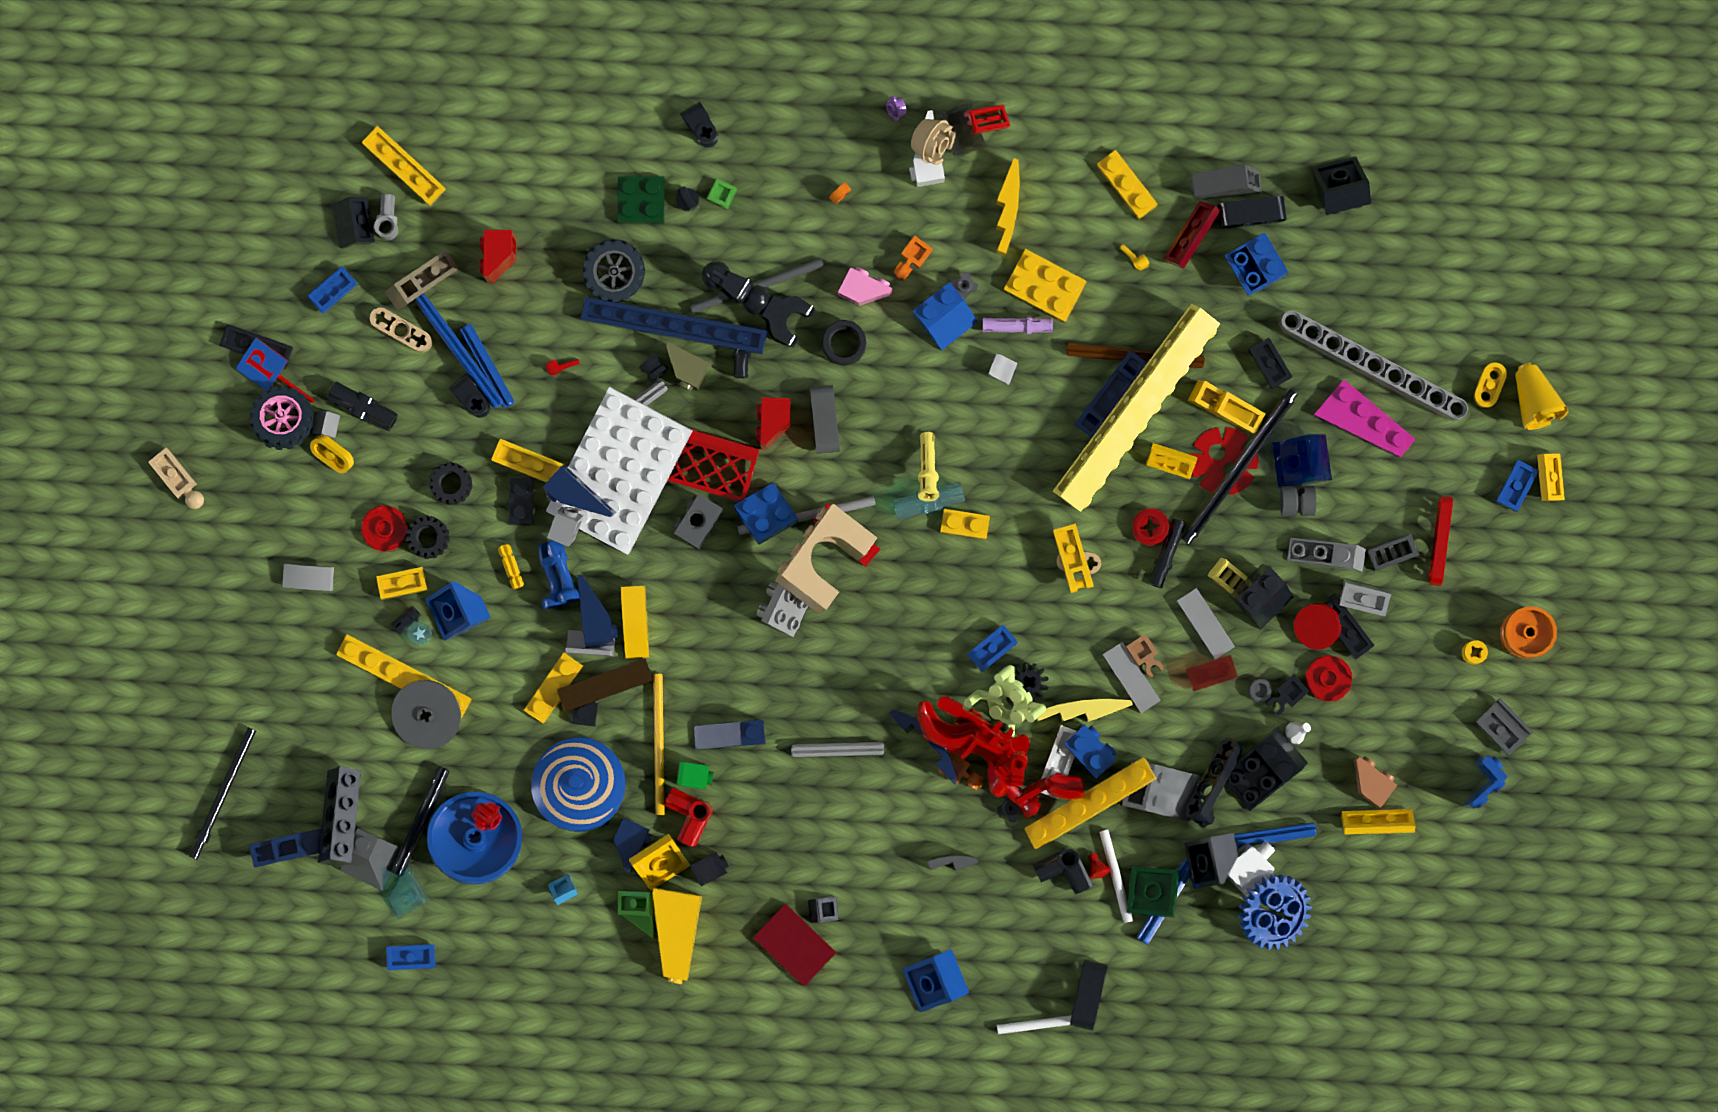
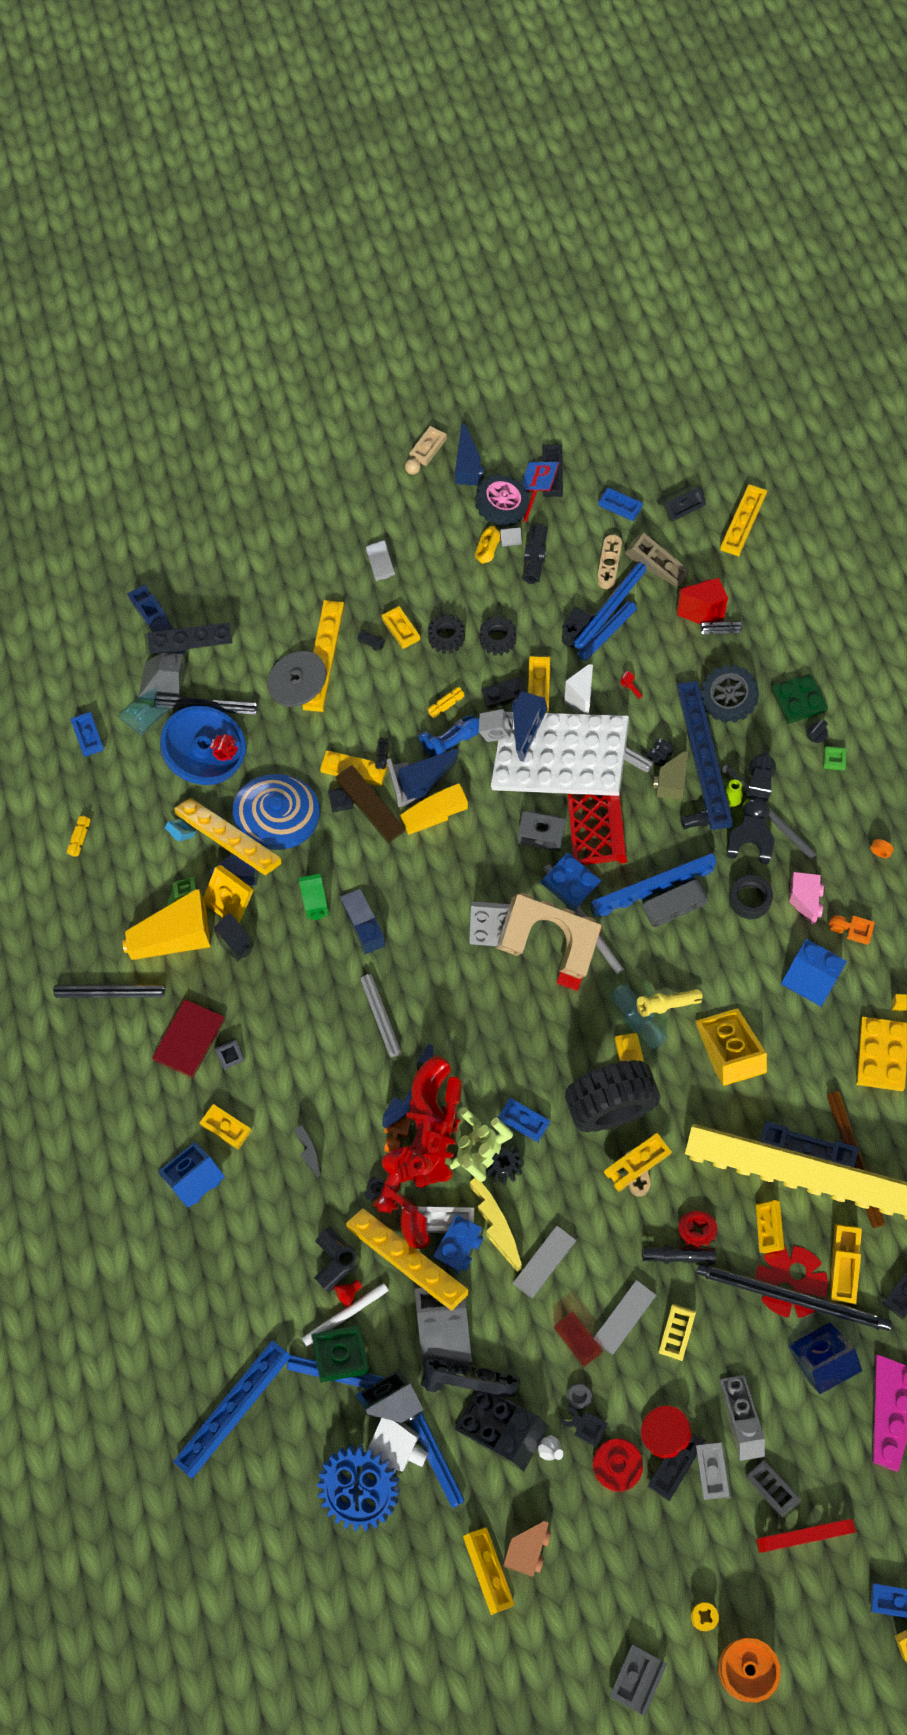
camera: 75 degrees right, 20 degrees down
black bar [189,727,256,860] -> none
red tile [361,505,408,552] -> none
light grey axle [374,194,398,241] -> none
clear light blue tile [407,622,432,645] -> none
blue slope [425,581,491,641] -> none
yellow piece [653,674,665,815] -> none
red piece [665,787,713,848] -> none
black piece [680,101,719,148] -> none
red slope [756,398,791,450] -> none
flat silver plate [951,272,978,299] -> none
lavender pin [983,316,1053,335] -> none
slope [987,353,1018,385] -> none
white bar [997,1015,1071,1034] -> none
black beam [1070,959,1108,1031] -> none
medium nougat plate [1126,634,1164,678] -> none
black slope [1229,564,1294,630] -> none
dark grey wheel [1280,486,1316,516] -> none
blue bracket [1463,755,1508,809] -> none
none -> black axle [53,984,165,998]
none -> yellow axle [67,816,91,857]
none -> blue plate [173,1341,291,1479]
none -> yellow plate [174,797,281,876]
none -> yellow plate [200,1104,252,1150]
none -> black axle [375,737,389,769]
none -> dark blue slope [455,424,484,486]
none -> white slope [565,664,593,715]
none -> black tyre [565,1060,660,1132]
none -> blue plate [590,853,716,917]
none -> yellow slope [696,1008,767,1086]
none -> black axle [701,621,742,634]
none -> lime cone [725,779,743,807]

